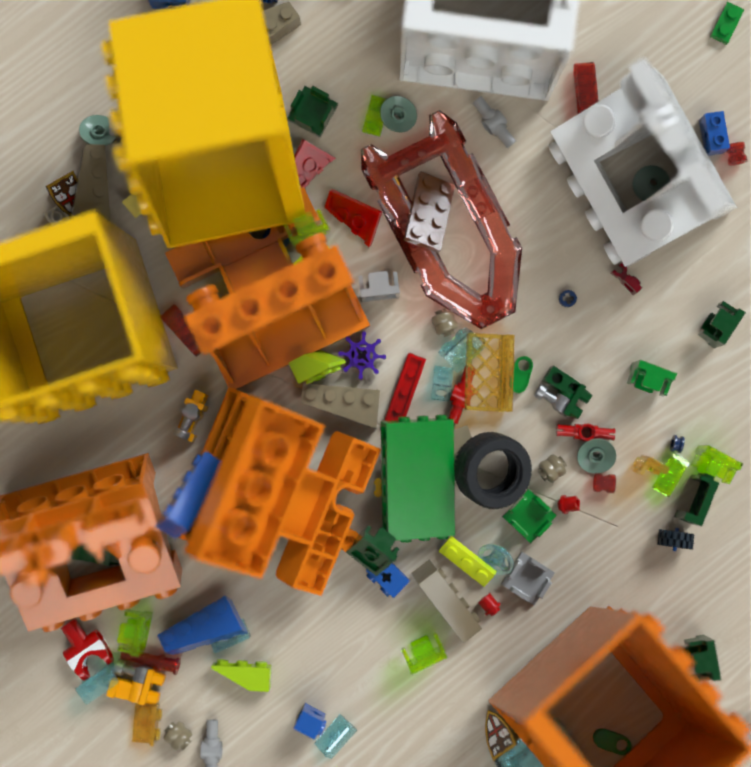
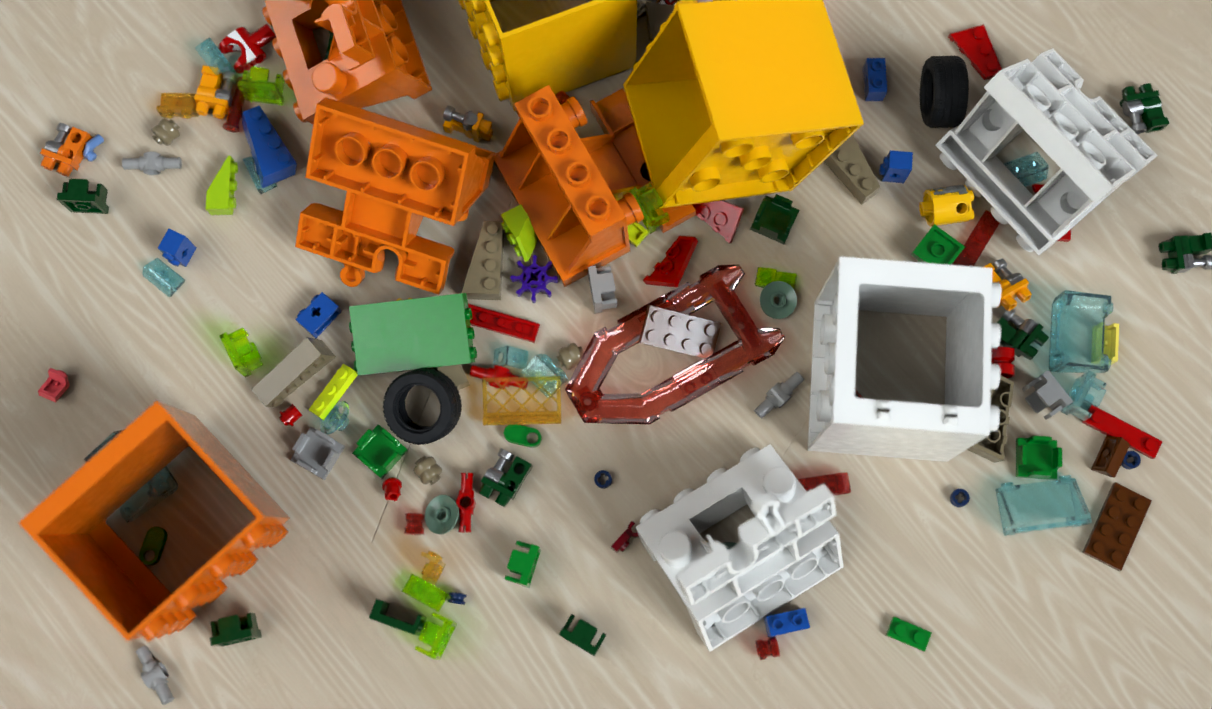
camera: 85 degrees right, 10 degrees down
blue wedge [155,451,221,539] -> none
dark green panel [346,525,399,576] -> none
black wheel [657,528,695,551] -> none

